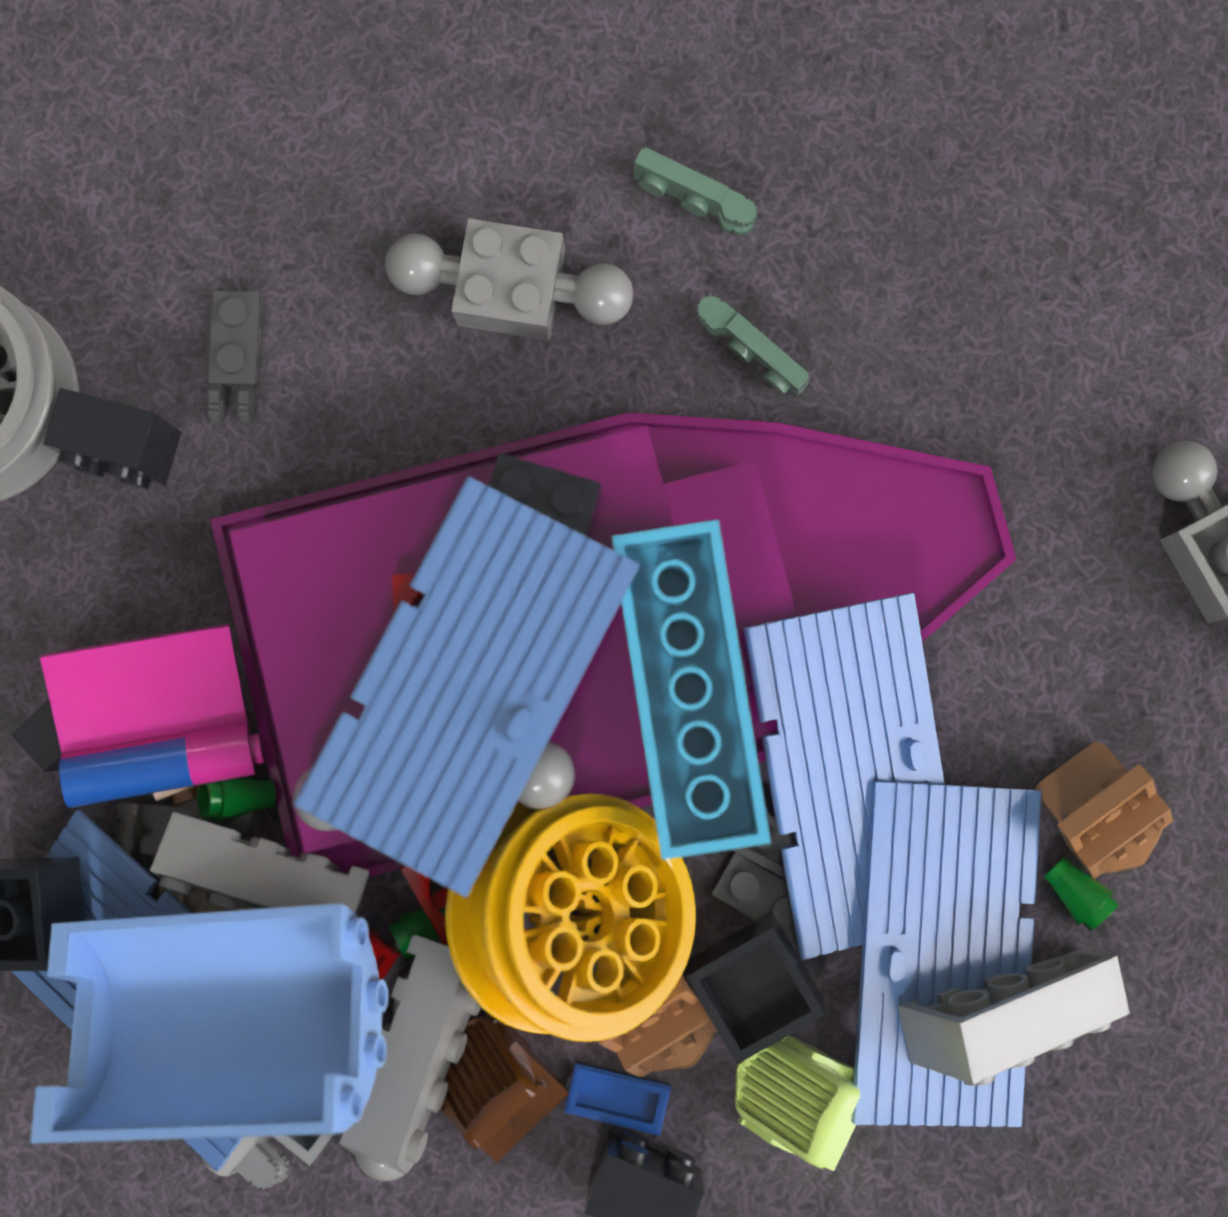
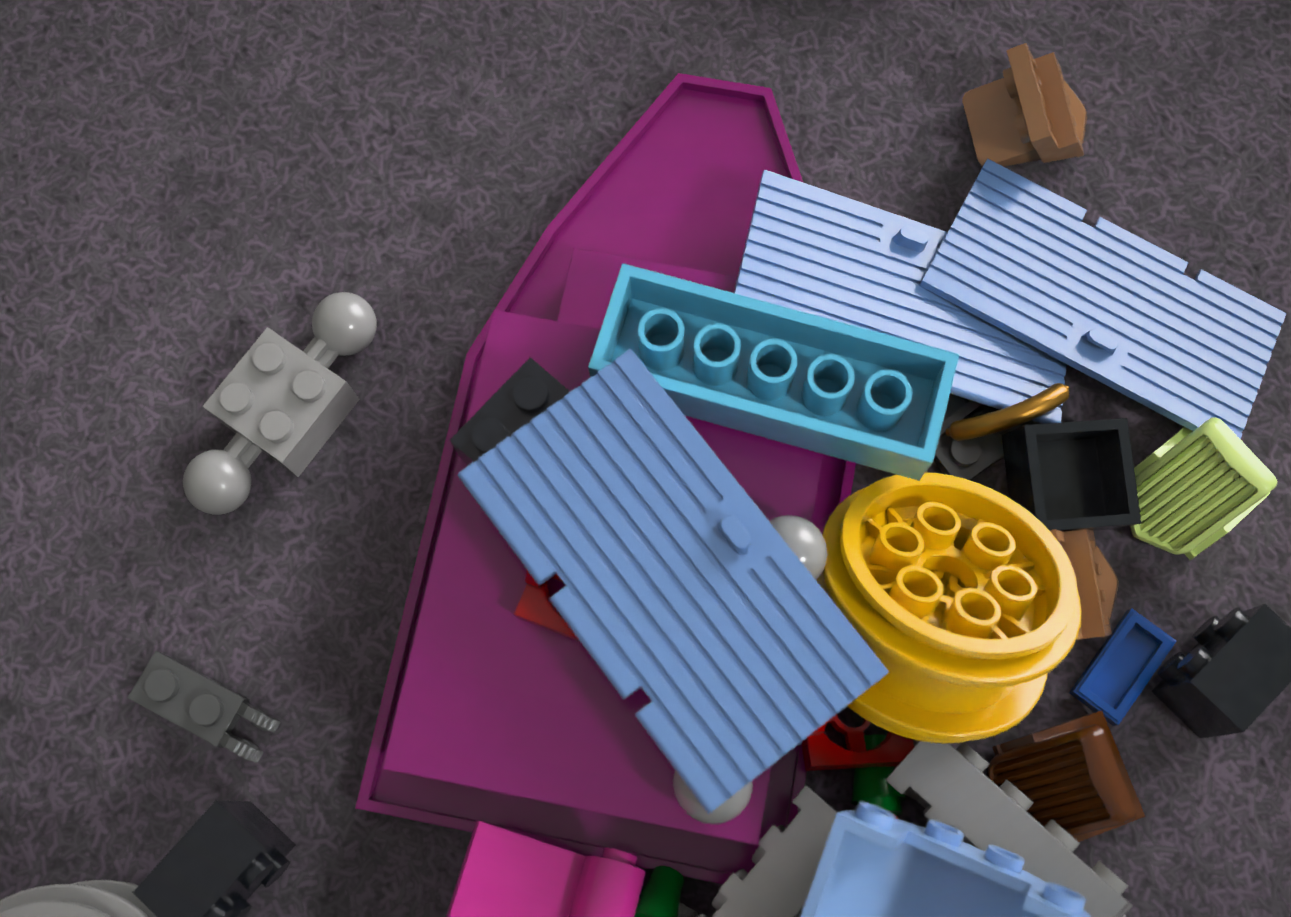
camera: 70 degrees left, 10 degrees down
sand green hinge [634,147,758,236] -> none
sand green hinge [696,294,809,397] -> none
wedge [897,949,1130,1086] -> none
green cone [1043,857,1119,931] -> none
none -> pearl gold piece [946,383,1069,441]

